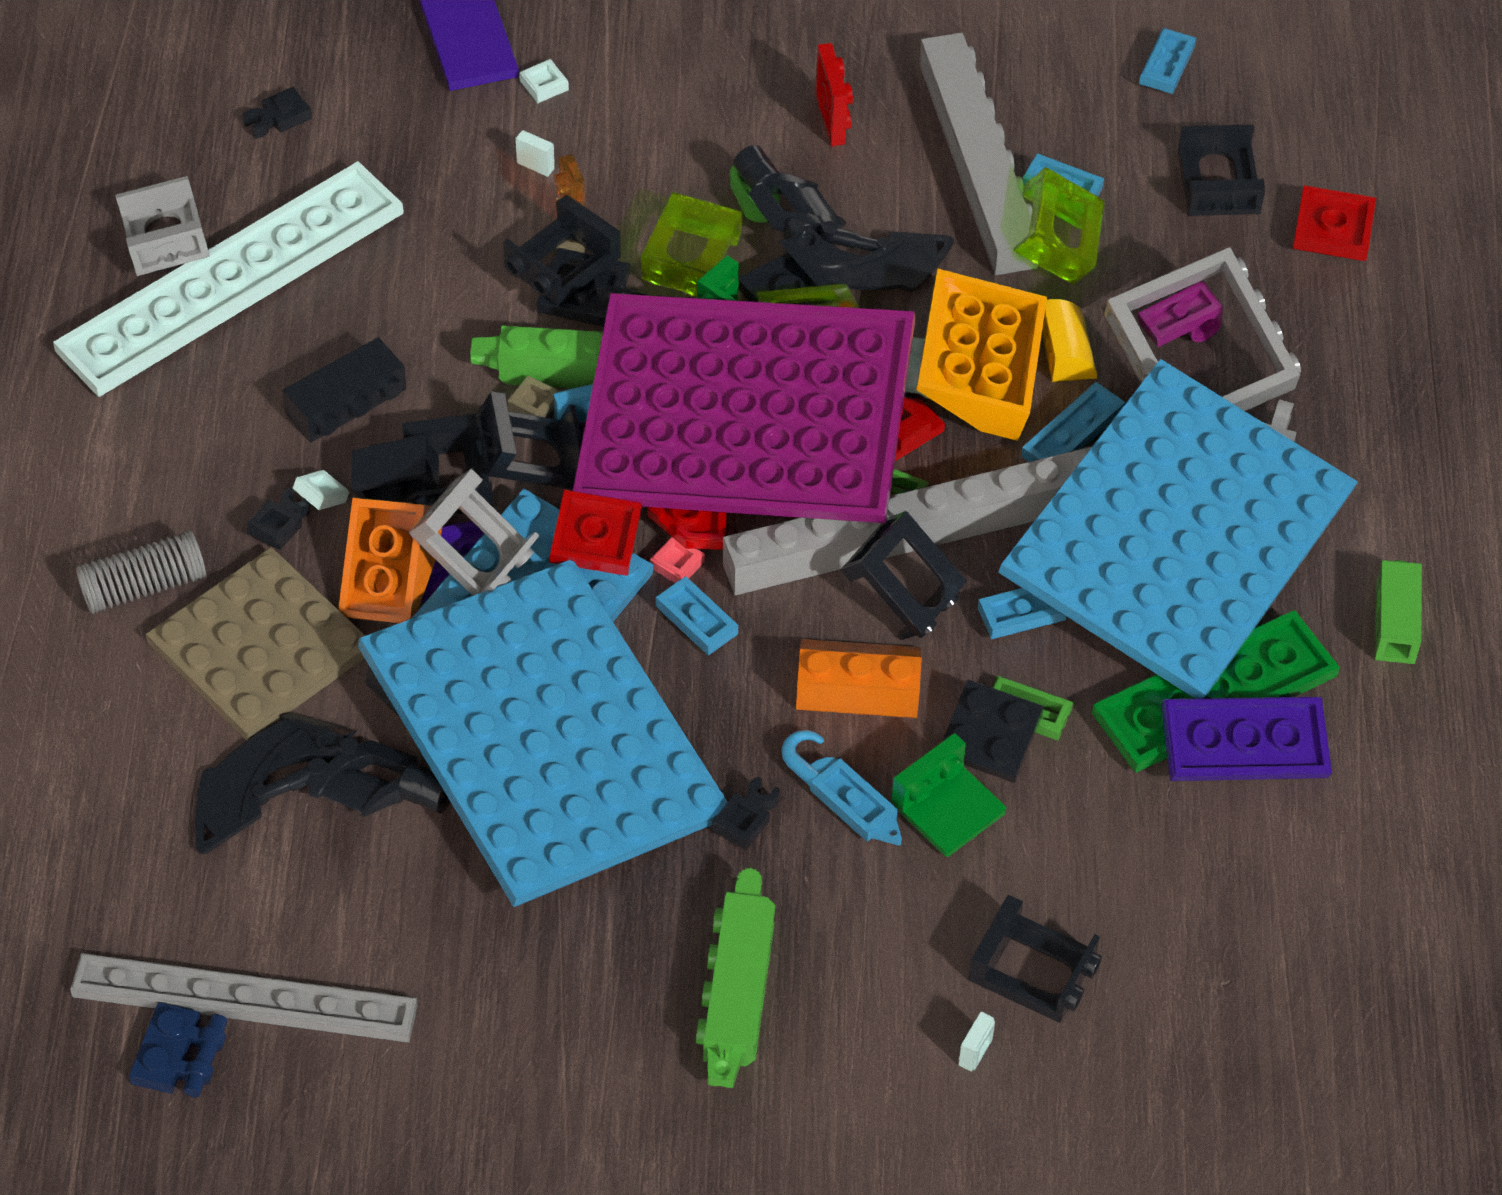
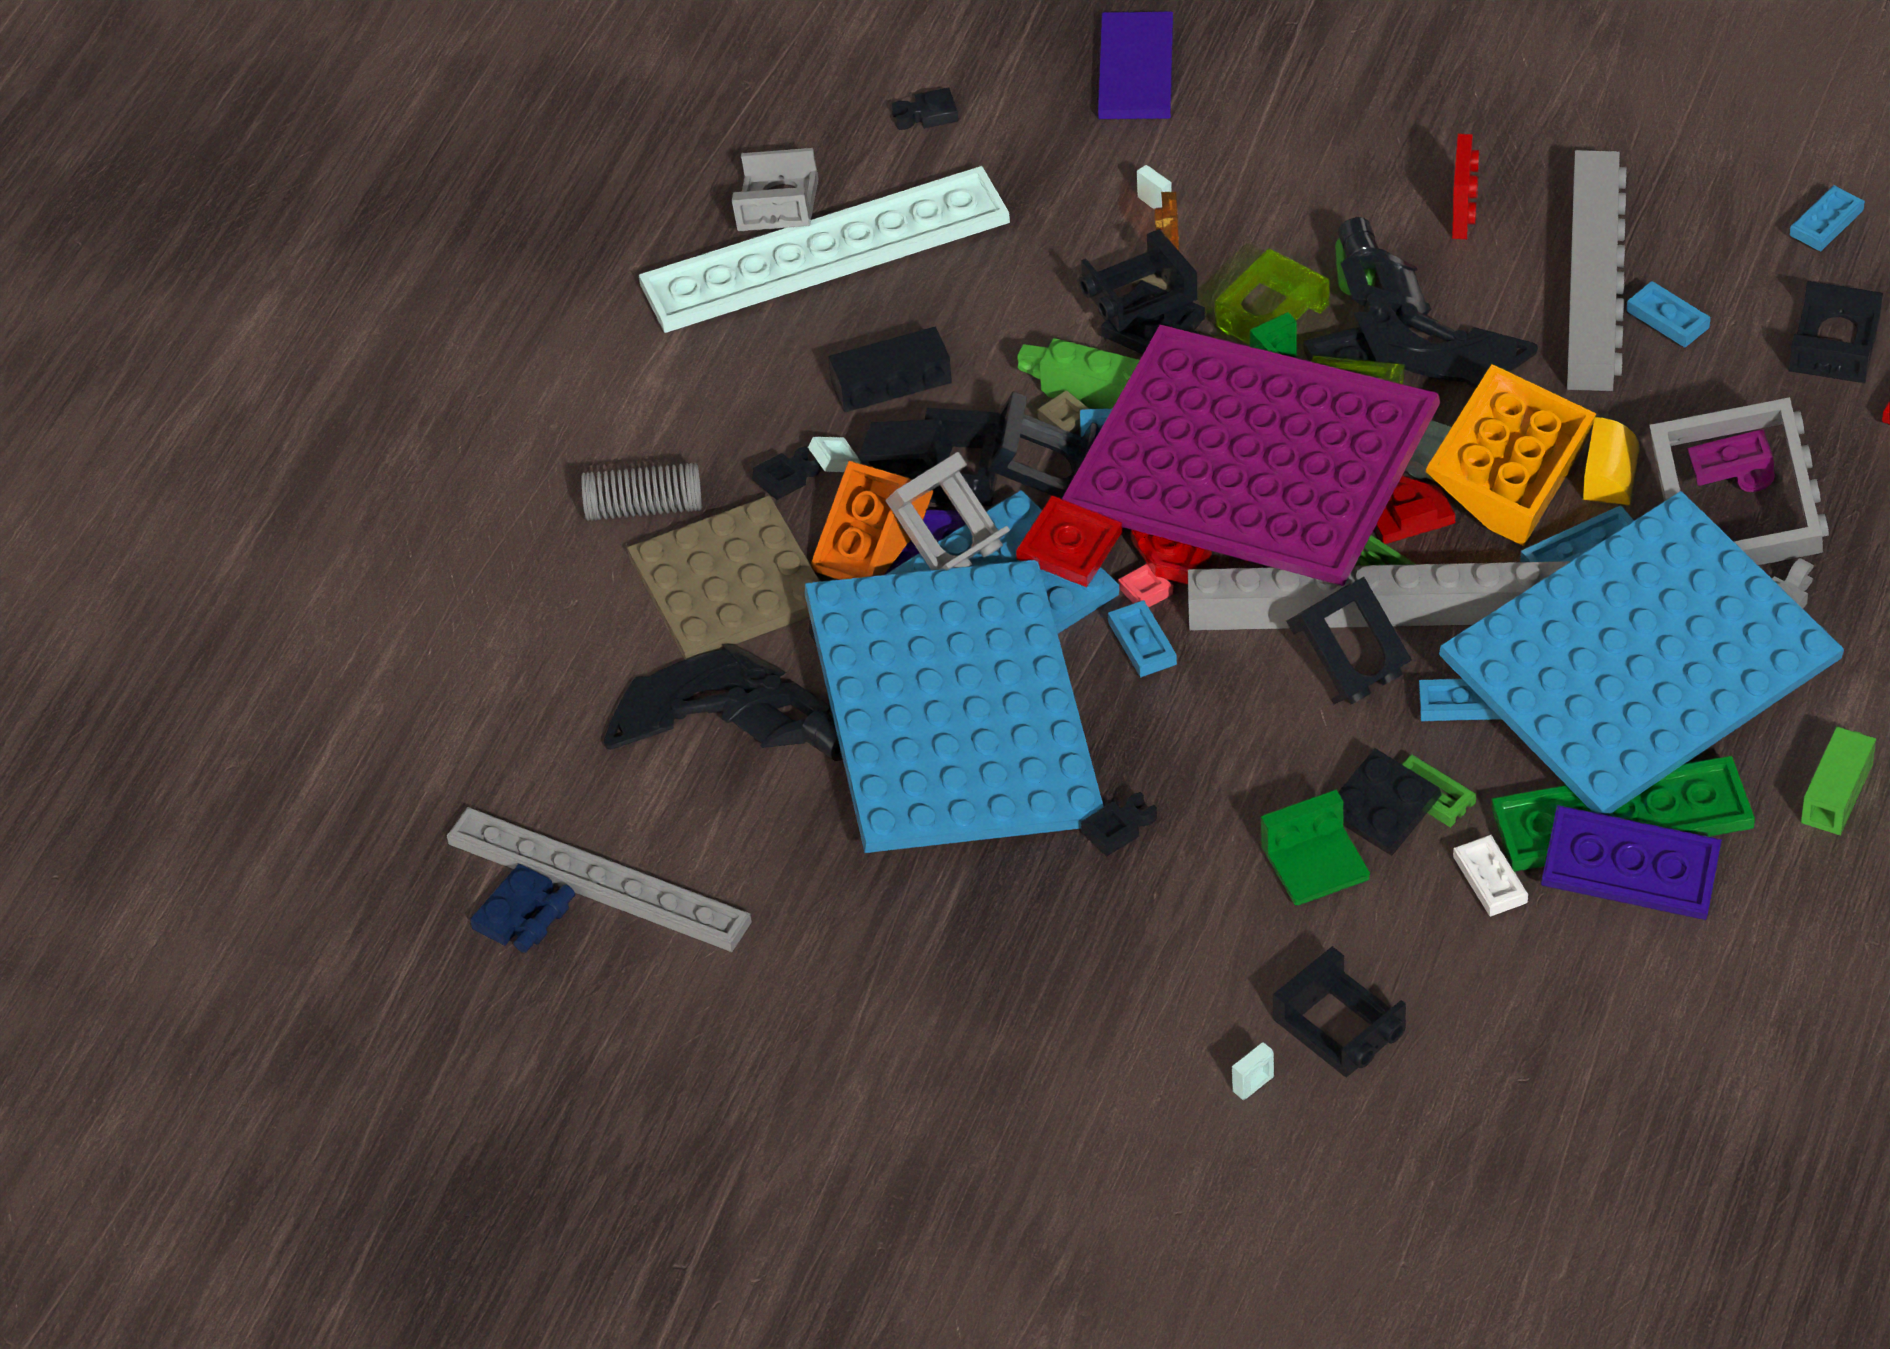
camera: 25 degrees right, 5 degrees down
light aqua tile [519,59,569,103] -> none
bright green hinge [696,868,775,1088] -> none
dark azure plate [781,730,902,846] -> none
orange slope [796,639,922,718] -> none
clear neon green panel [1013,167,1105,285] -> none
none -> white plate [1453,835,1528,917]

